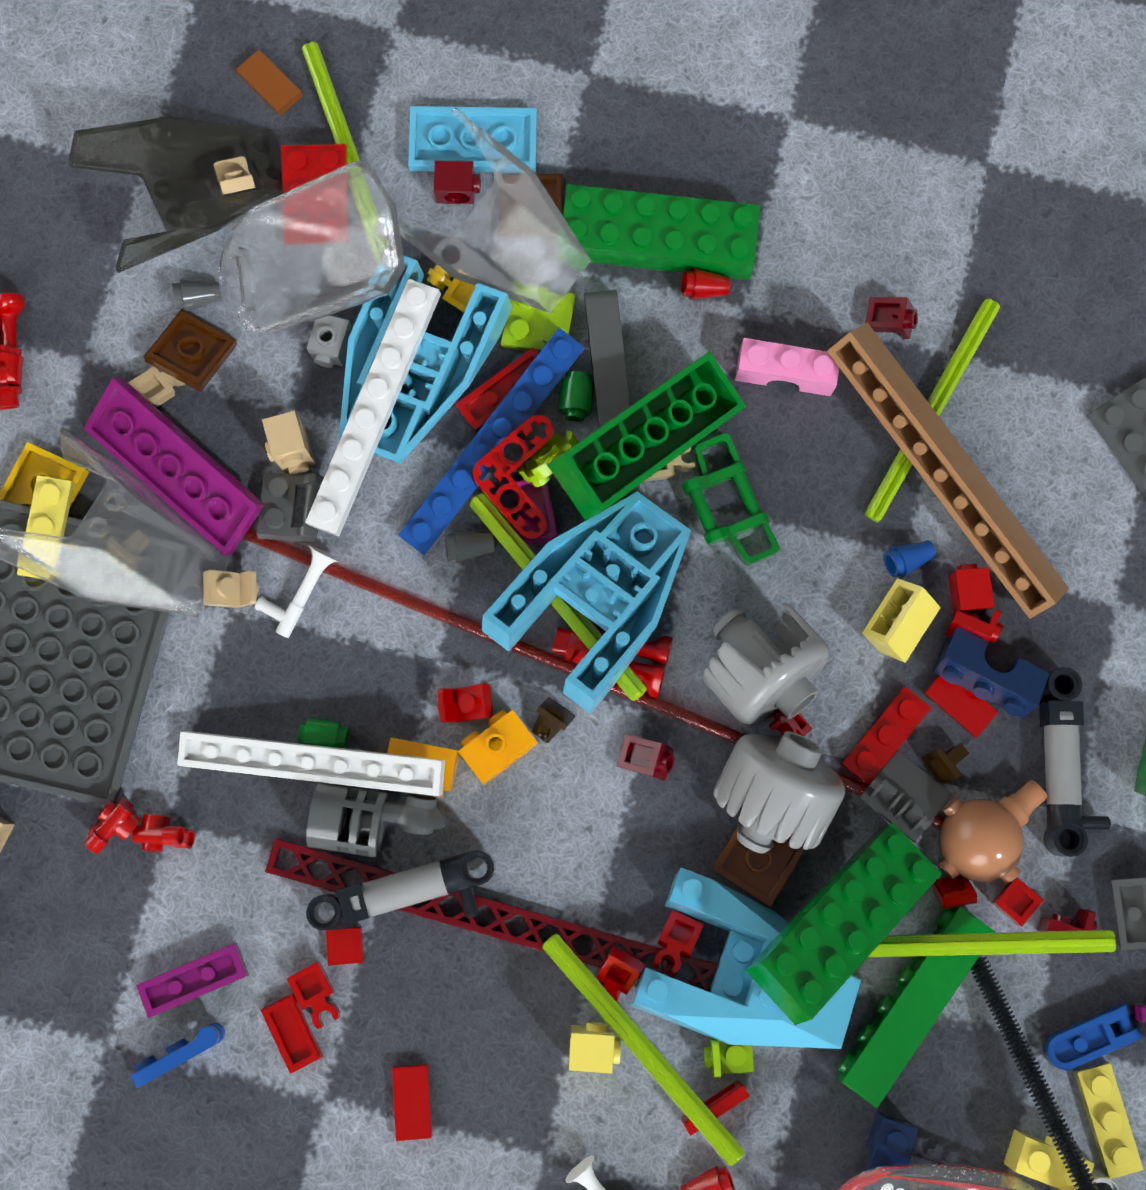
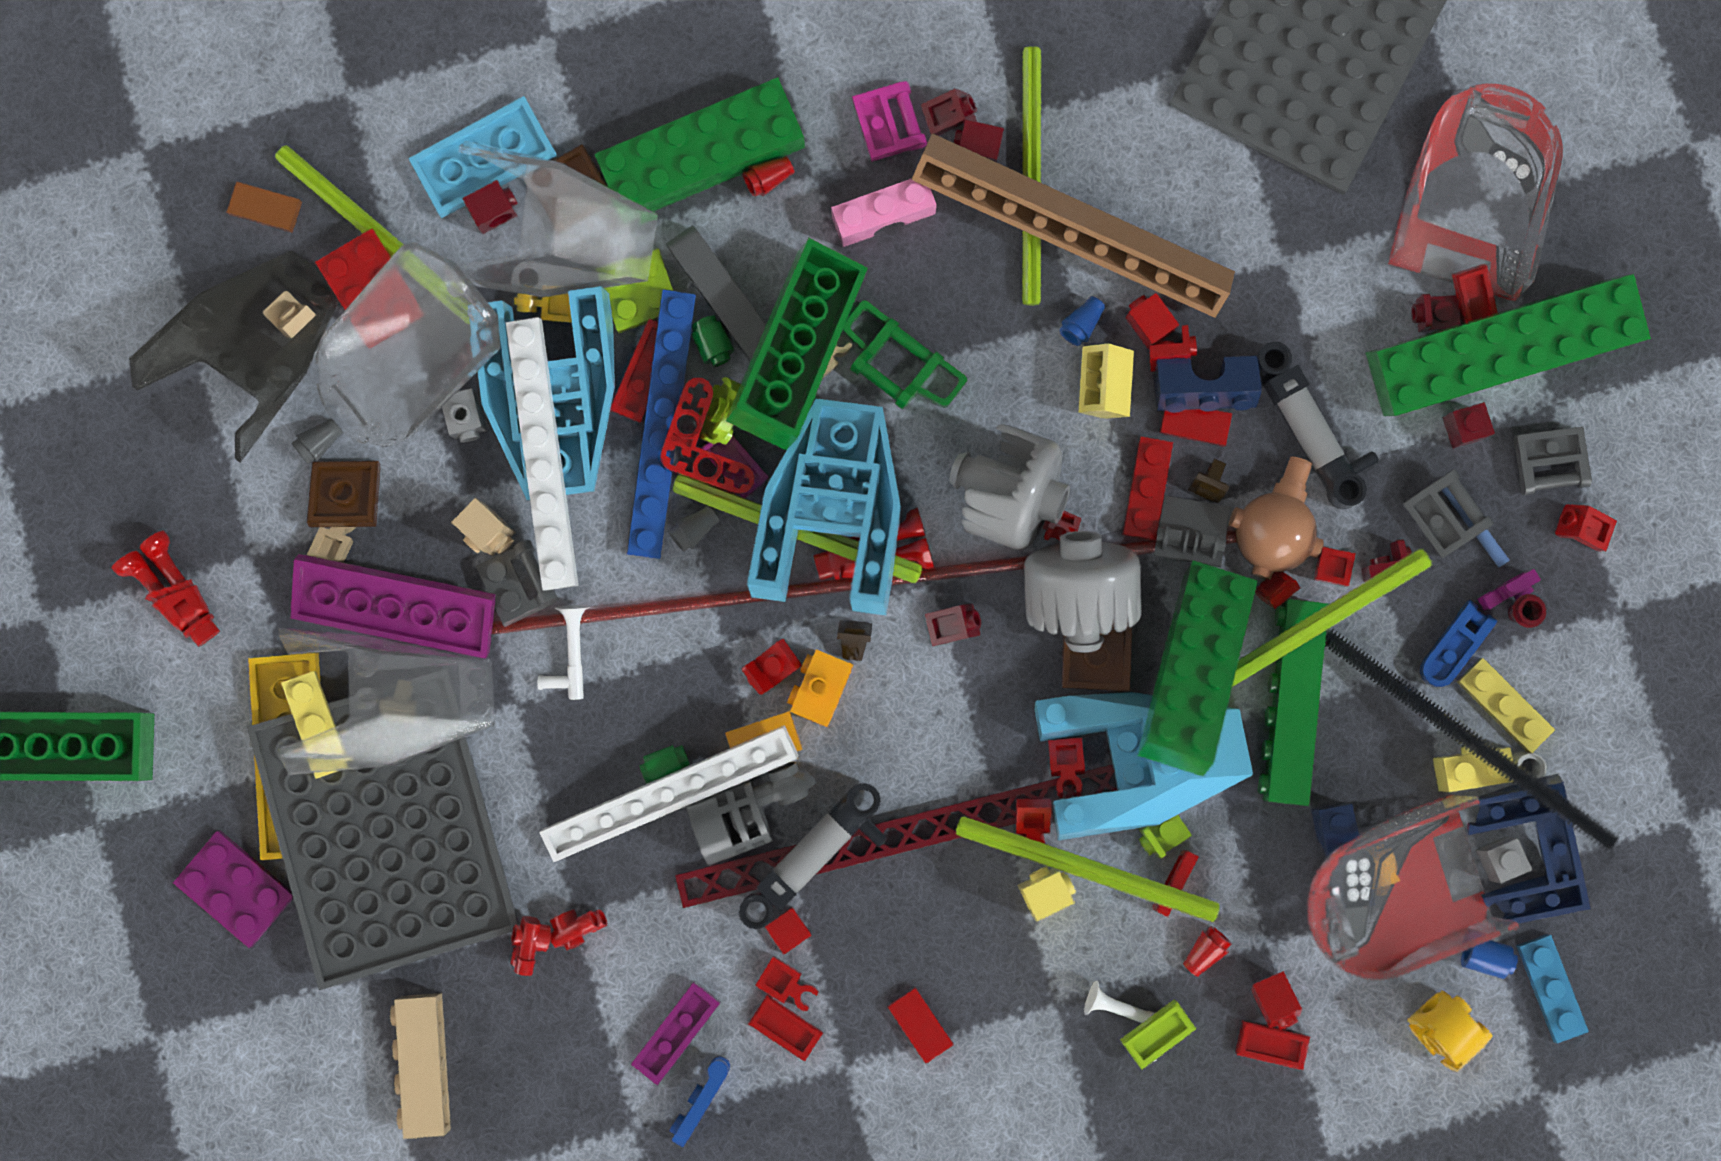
camera: 25 degrees left, 5 degrees up
tan bracket [203,570,259,608] -> none
none -> dark pink plate [852,81,927,162]
none -> dark red brick [954,120,1004,163]

